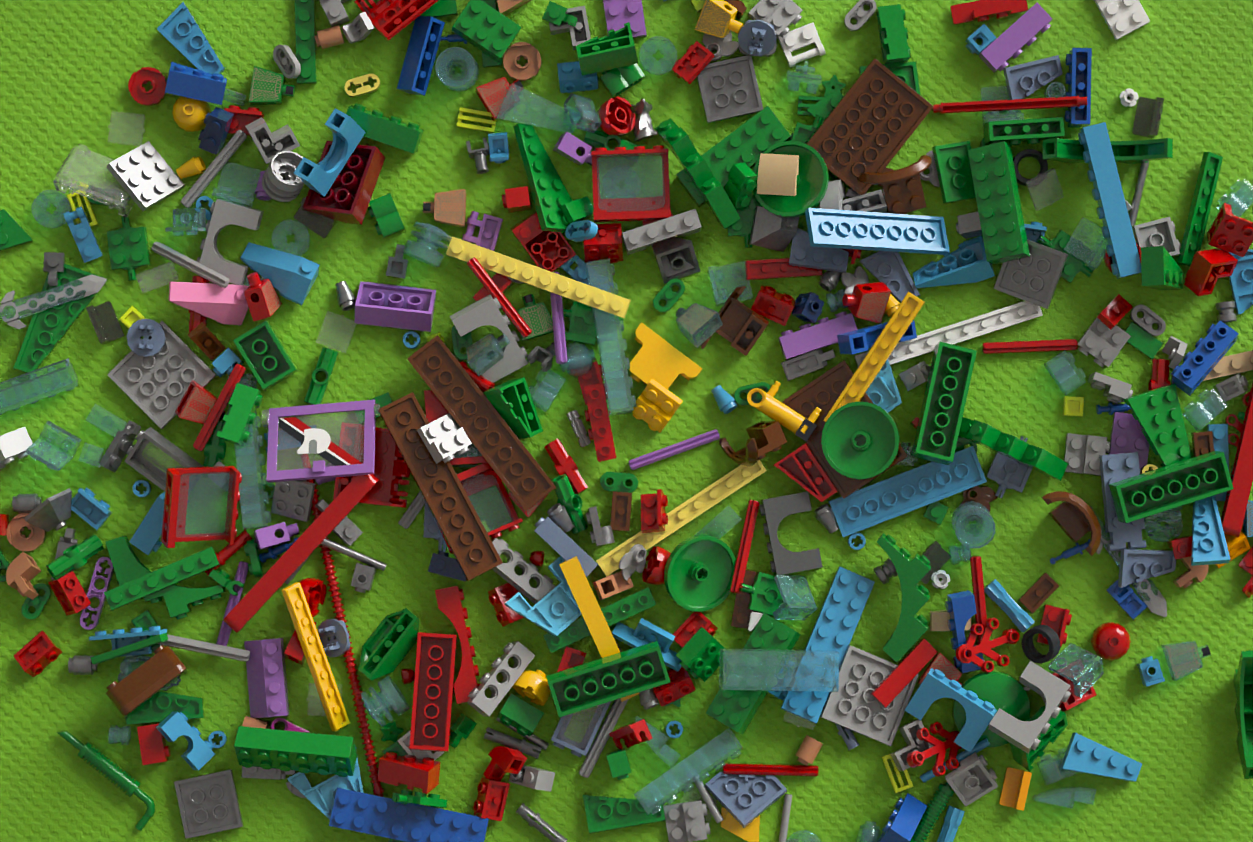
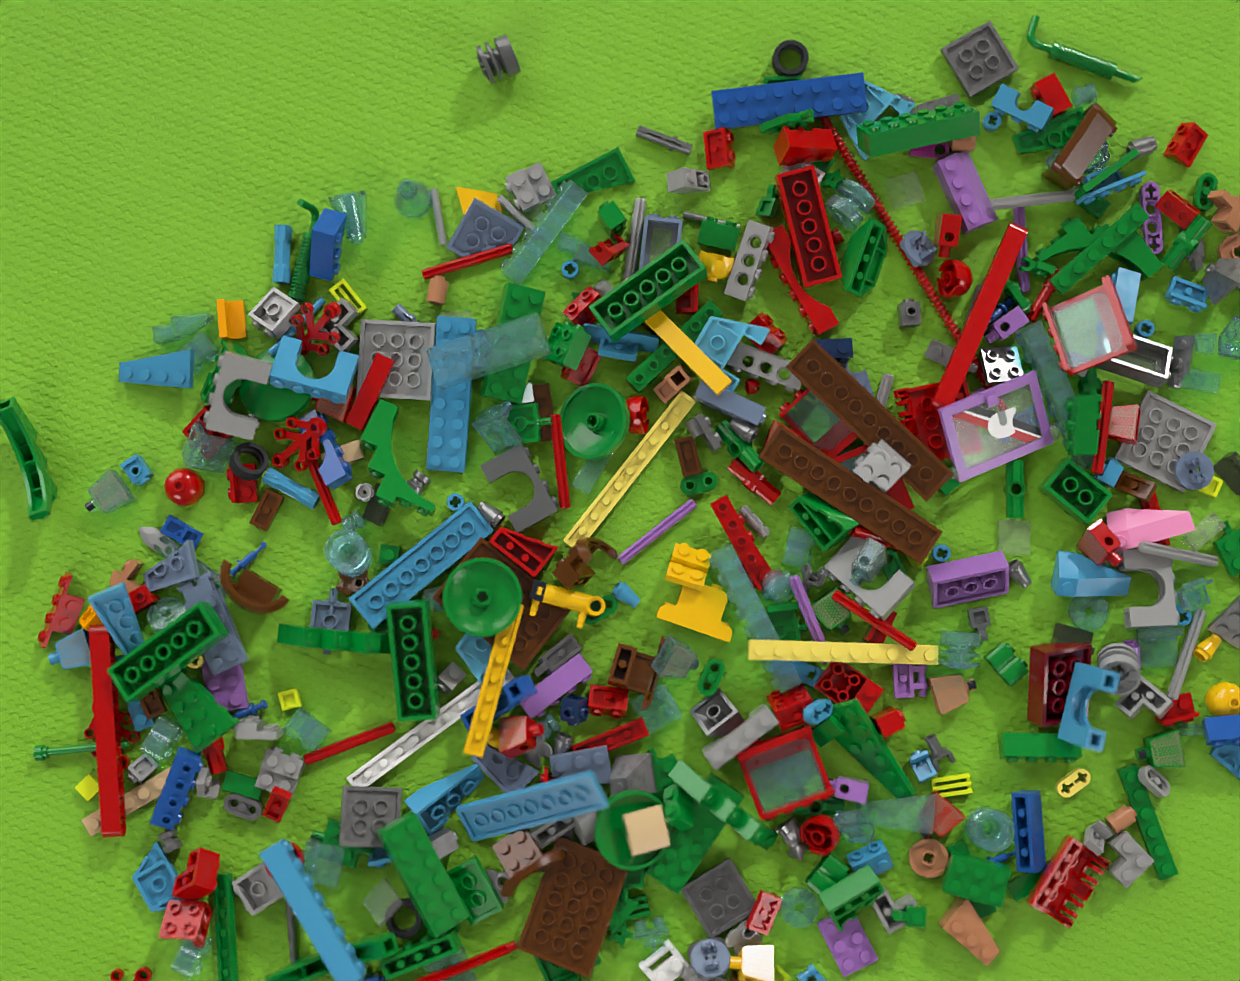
camera: 160 degrees right, 0 degrees up
dark blue brick [198,107,234,155] -> none
yellow tile [281,582,350,732] -> none
flat silver bar [321,538,386,571] -> none
red brick [483,746,527,781] -> none
dark grey pin [484,727,542,759] -> none
light grey plate [619,544,647,580] -> none
red bracket [641,489,668,533] -> none
light grey plate [1064,433,1110,476] -> none
green wedge [1141,246,1185,290] -> none

